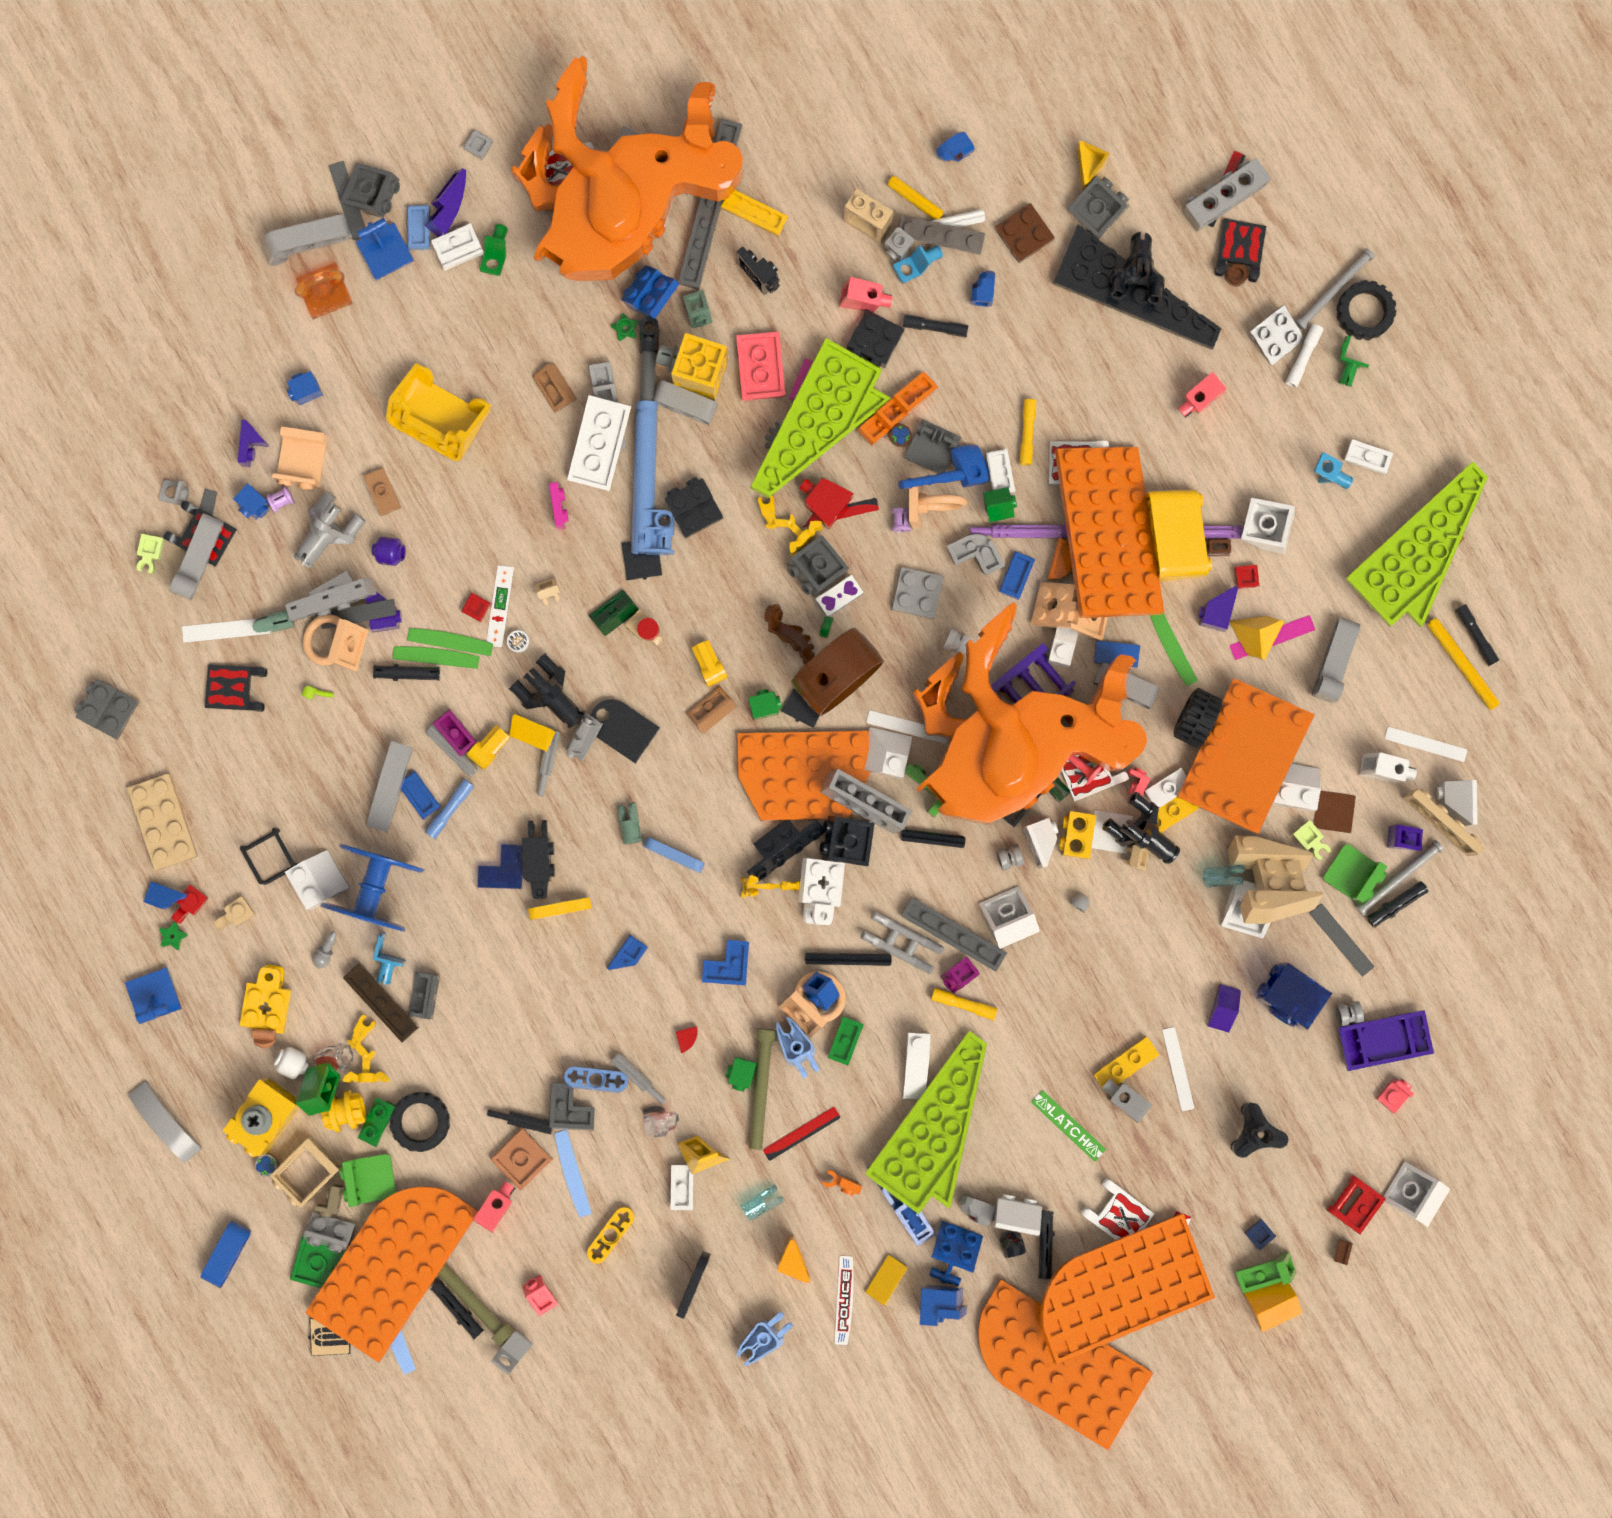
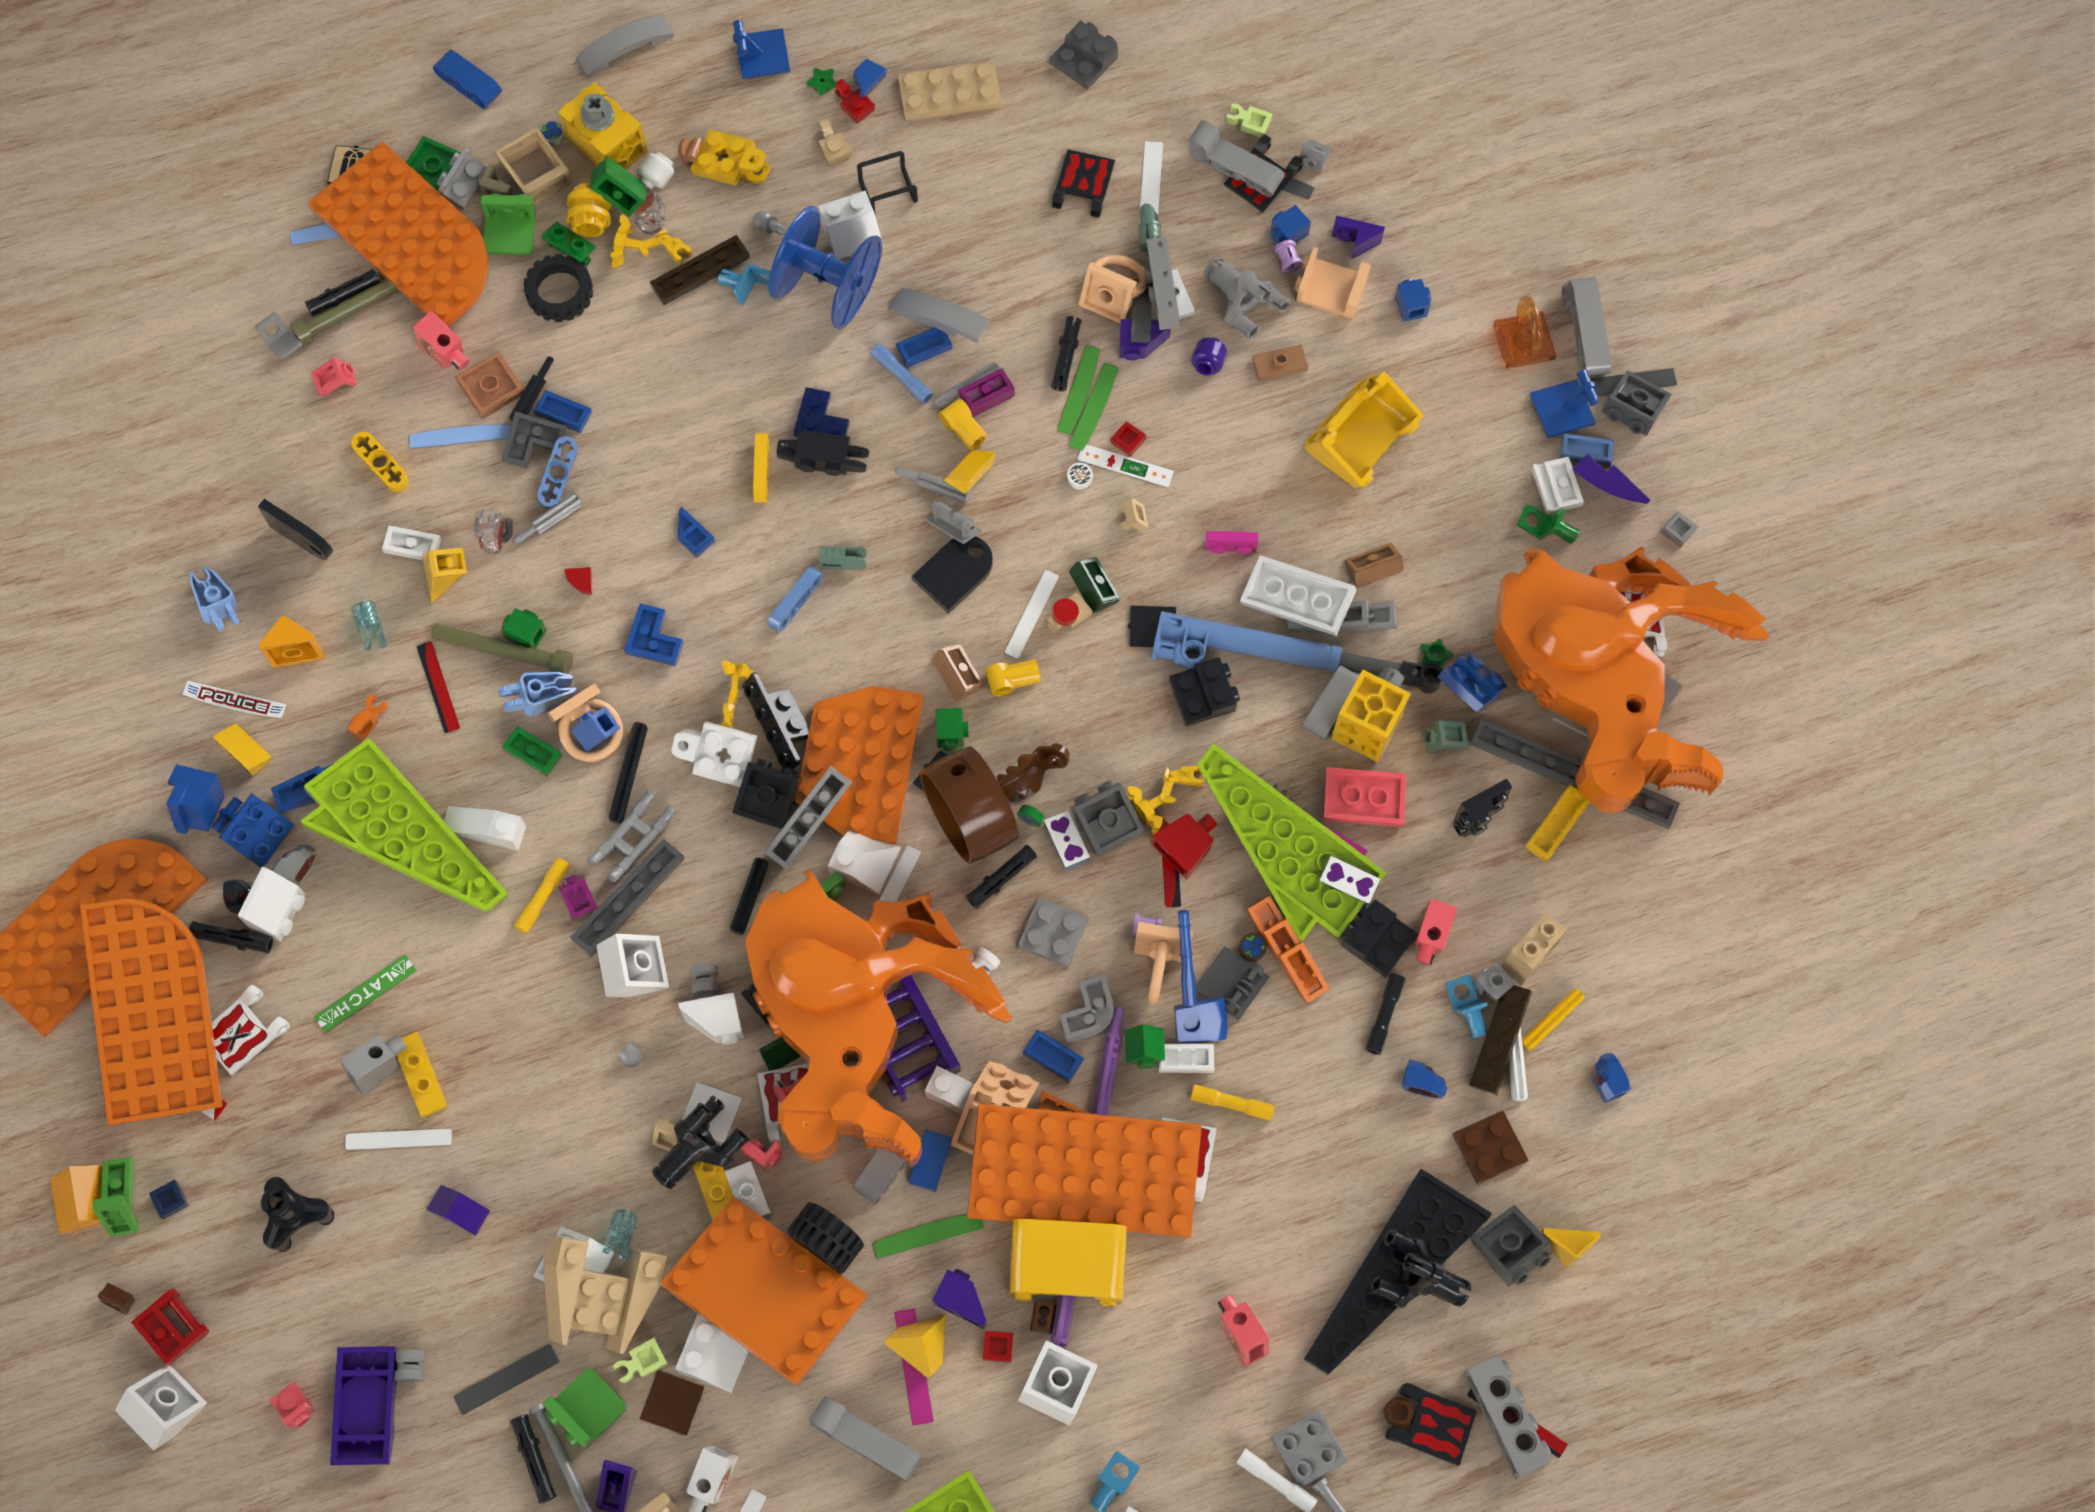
camera: 105 degrees right, 15 degrees down
lime hand [301,686,334,700] -> none
dark grey hinge [408,972,440,1019] -> none
black wheel [509,653,585,729] -> none
yellow brick [1059,811,1096,860] -> none
clear blue brick [1256,963,1333,1030] -> none
none -> blue tile [534,390,592,433]
none -> black pin [965,845,1037,909]
none -> white sticker [1005,570,1059,658]
none -> white tile [1319,856,1380,904]

